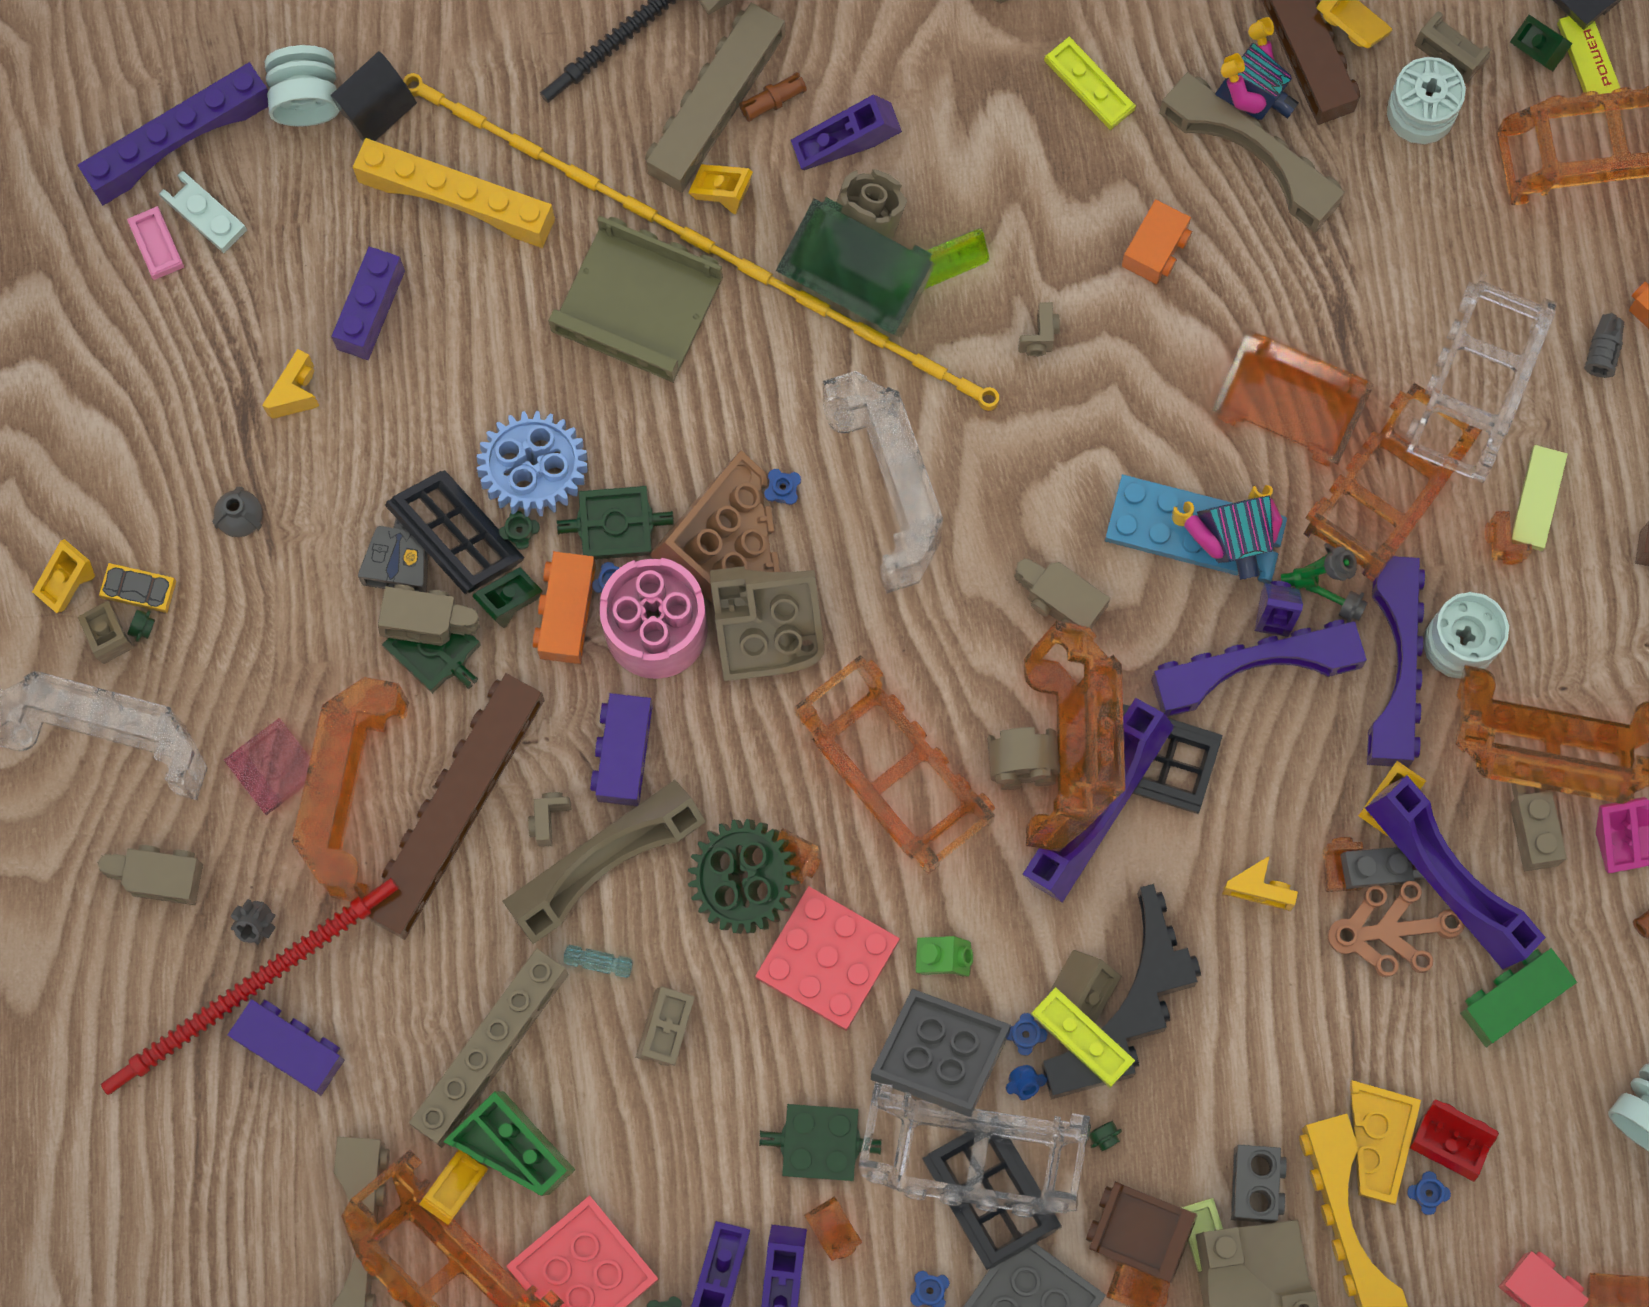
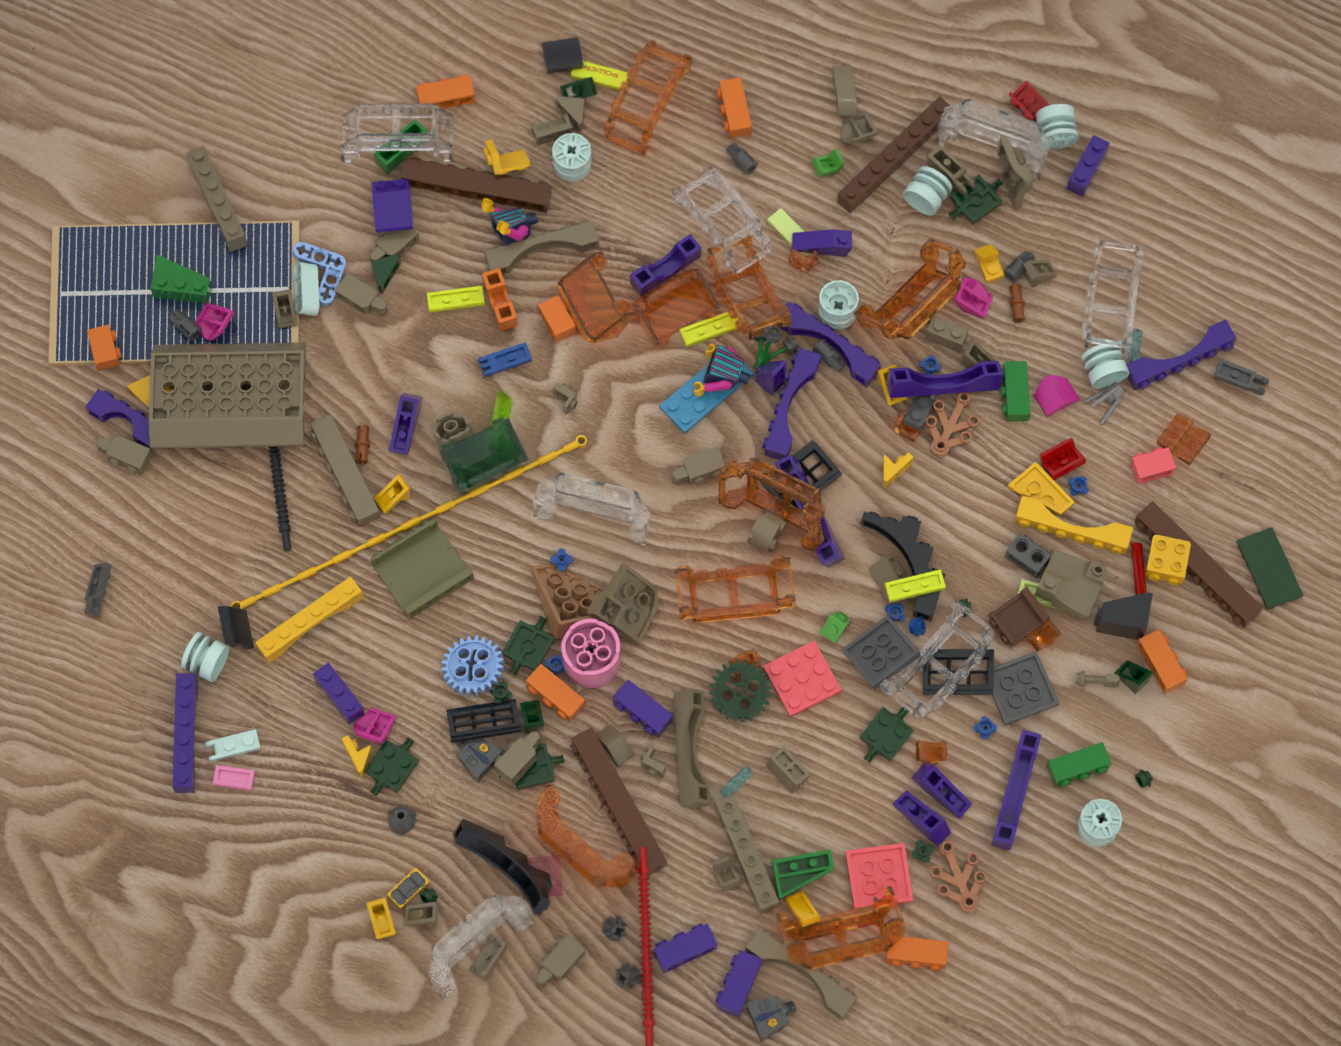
camera: 60 degrees left, 5 degrees down
none -> dark pink slope [353,708,396,744]
none -> dark green plate [364,737,420,796]
none -> black arch [453,819,552,916]
none -> dark tan hinge [469,936,507,981]
none -> blue hinge [478,342,532,377]
none -> orange arch [482,268,518,331]
none -> dark tan slope [556,96,585,132]
none -> clear orange windscreen [557,251,636,343]
none -> dark tan slope [596,724,634,767]
none -> dark grey gear [616,963,640,989]
none -> dark purple arch [630,234,702,297]
none -> neon yellow tile [679,310,739,348]
none -> dark tan bracket [712,856,741,892]
none -> dark purple brick [715,950,762,1018]
none -> dark grey torso [746,996,797,1042]
none -> dark purple slope [792,229,852,257]
none -> dark grey hinge [813,339,846,371]
none -> blue plate [919,355,941,375]
none -> dark tan slope [961,339,995,368]
none -> dark pink slope [1034,375,1080,417]
none -> light grey plant [1084,383,1124,425]

